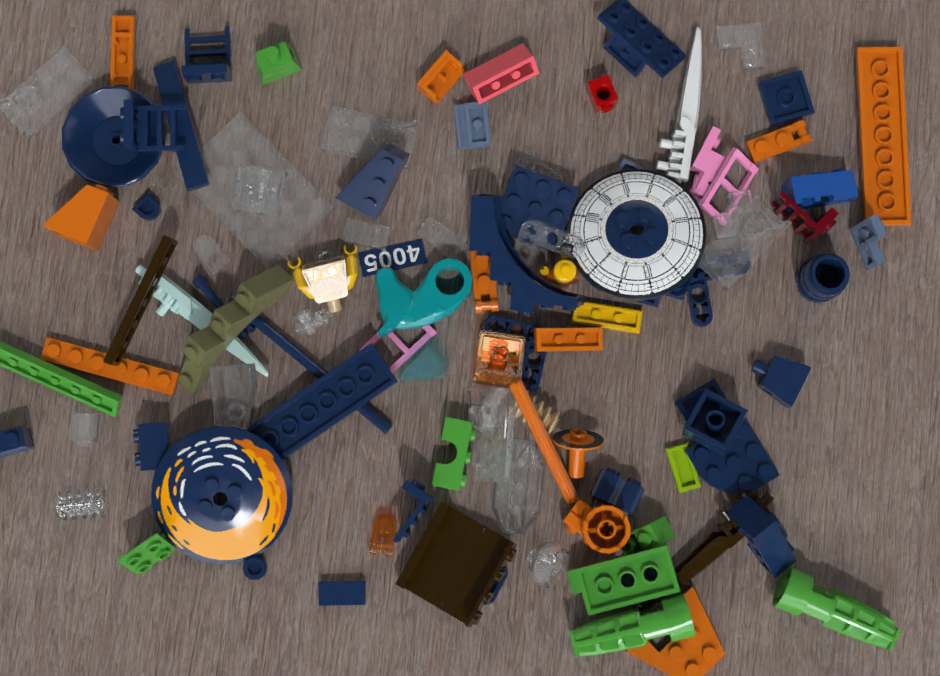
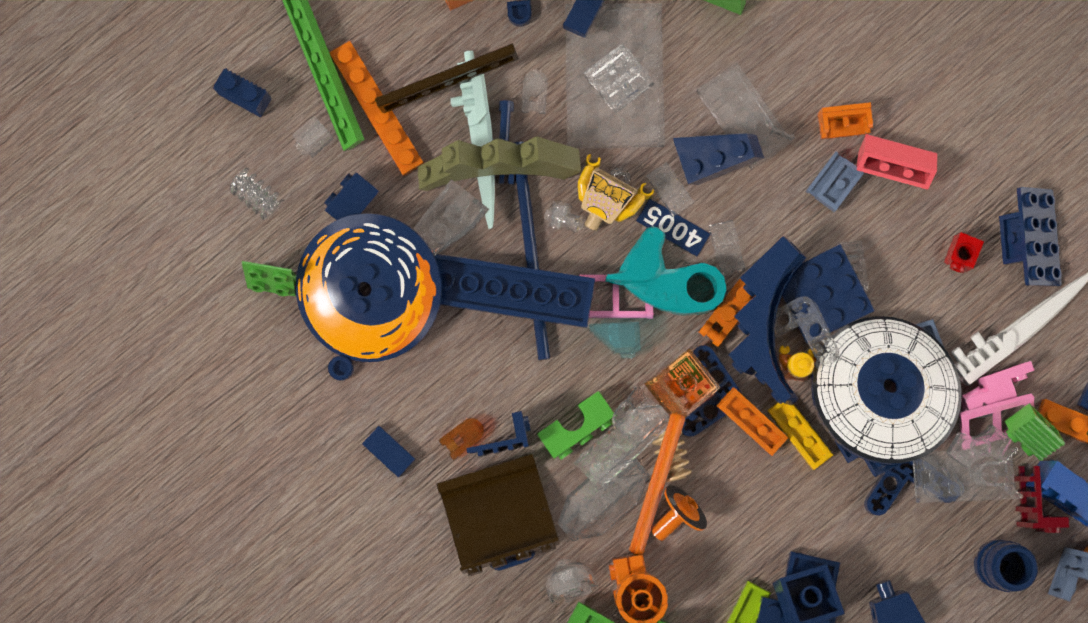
camera: 45 degrees right, 0 degrees up
dark blue brick [589,467,645,515] -> none
none -> bright green brick [1005,403,1065,461]

